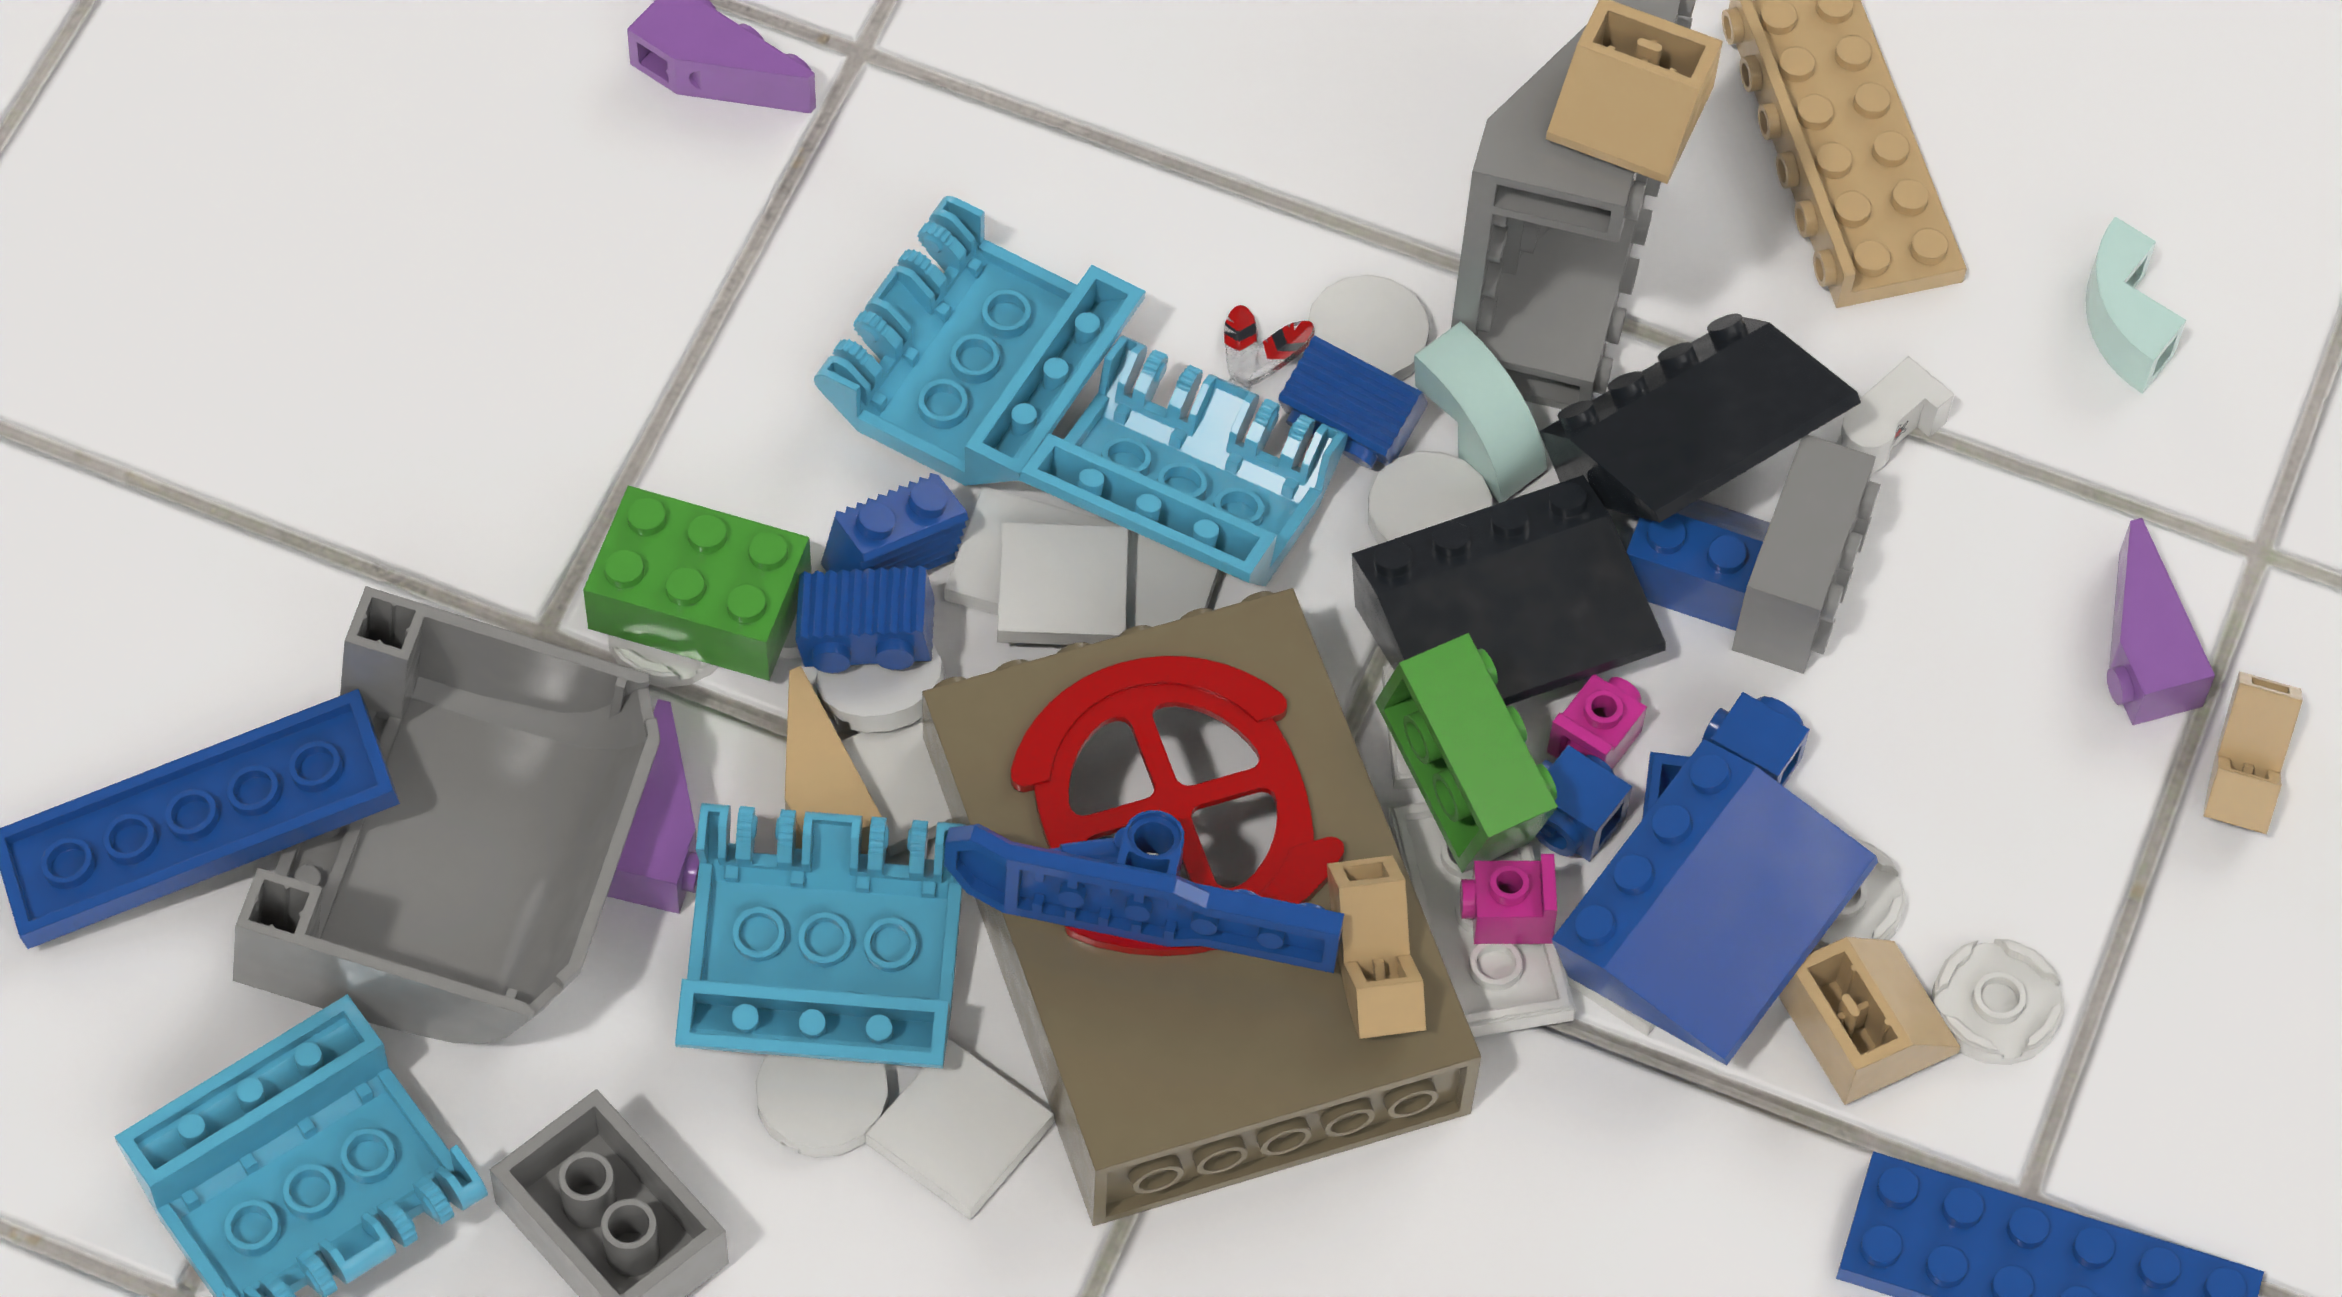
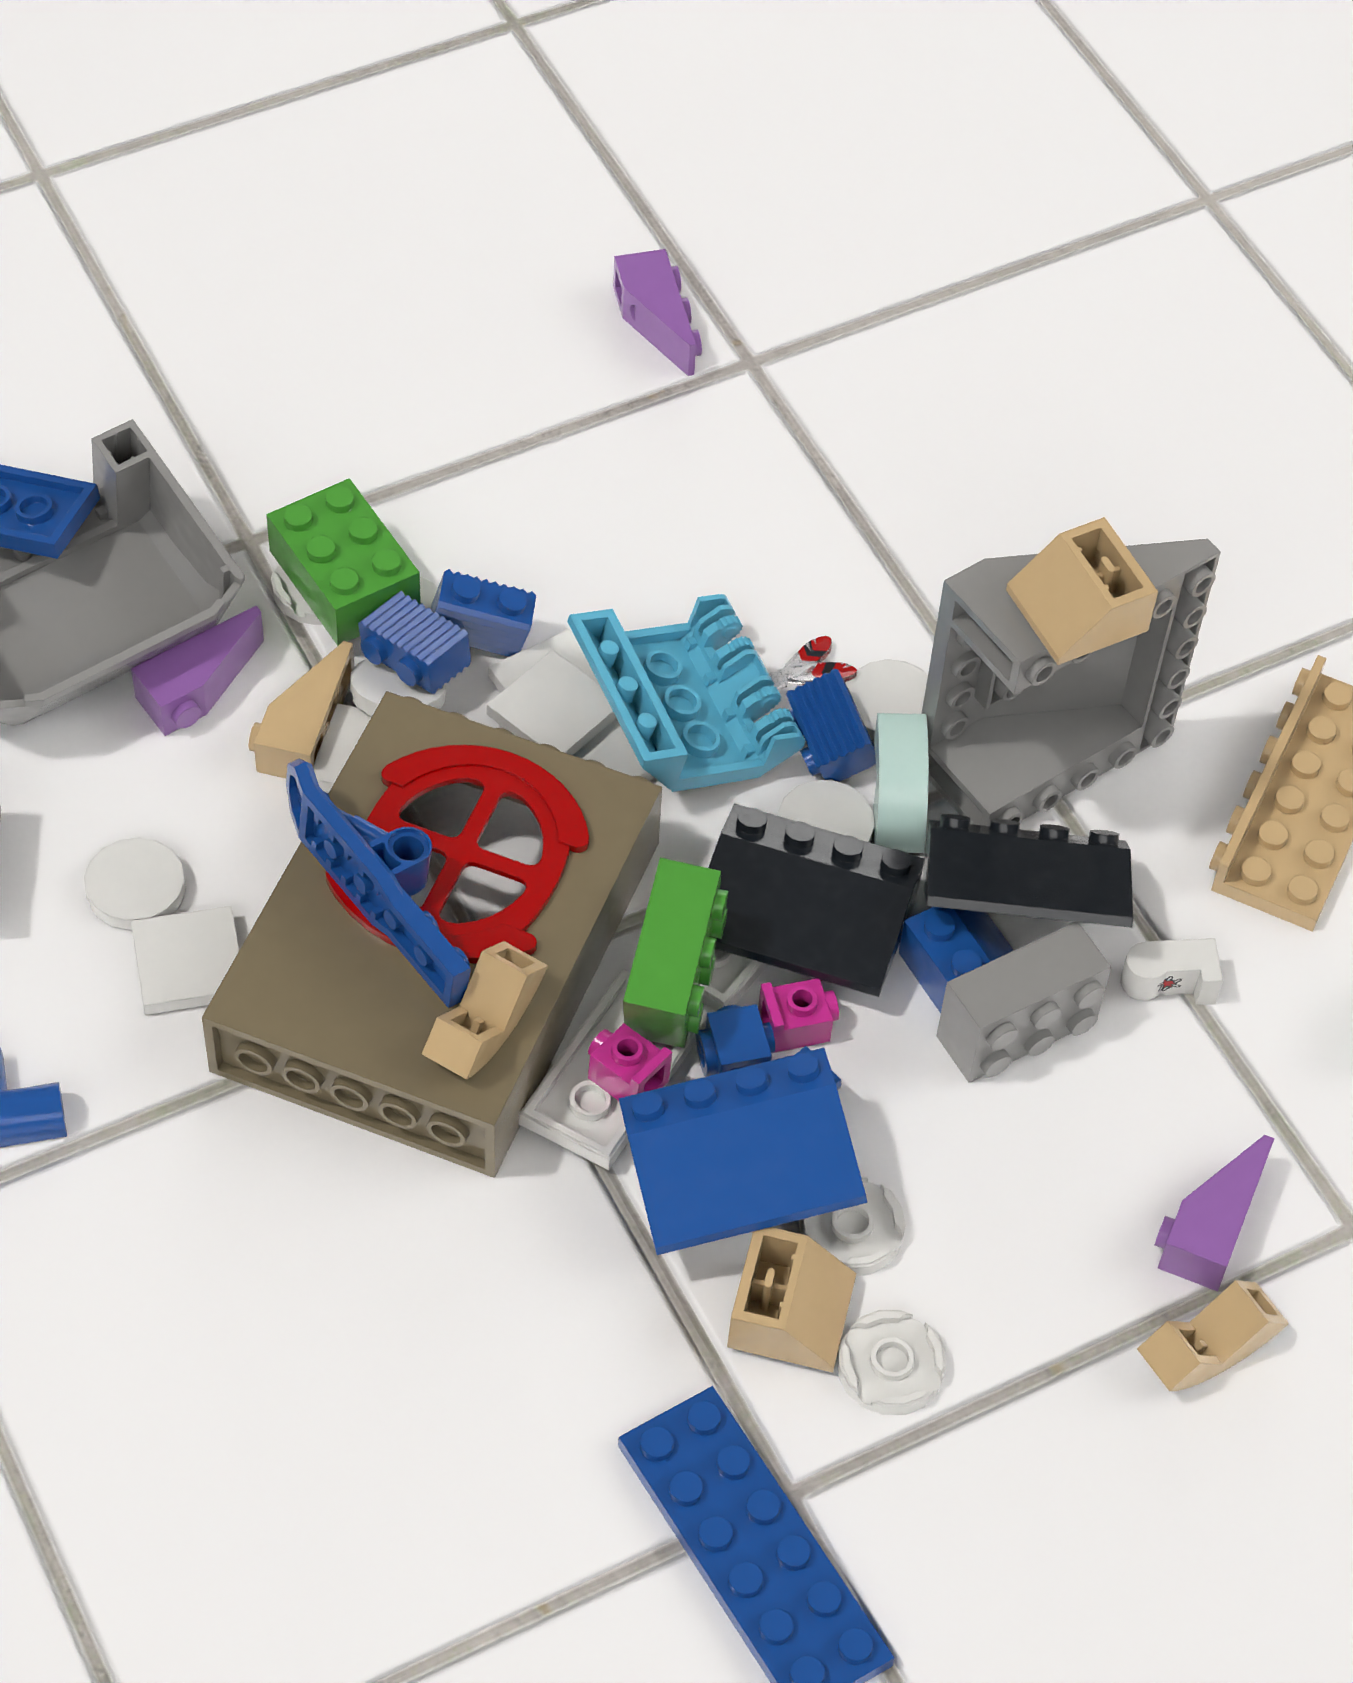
camera: 40 degrees right, 5 degrees down
medium azure slope [675,803,966,1069] -> none
medium azure slope [814,196,1146,486] -> none
blue brick [1702,692,1810,786] -> none

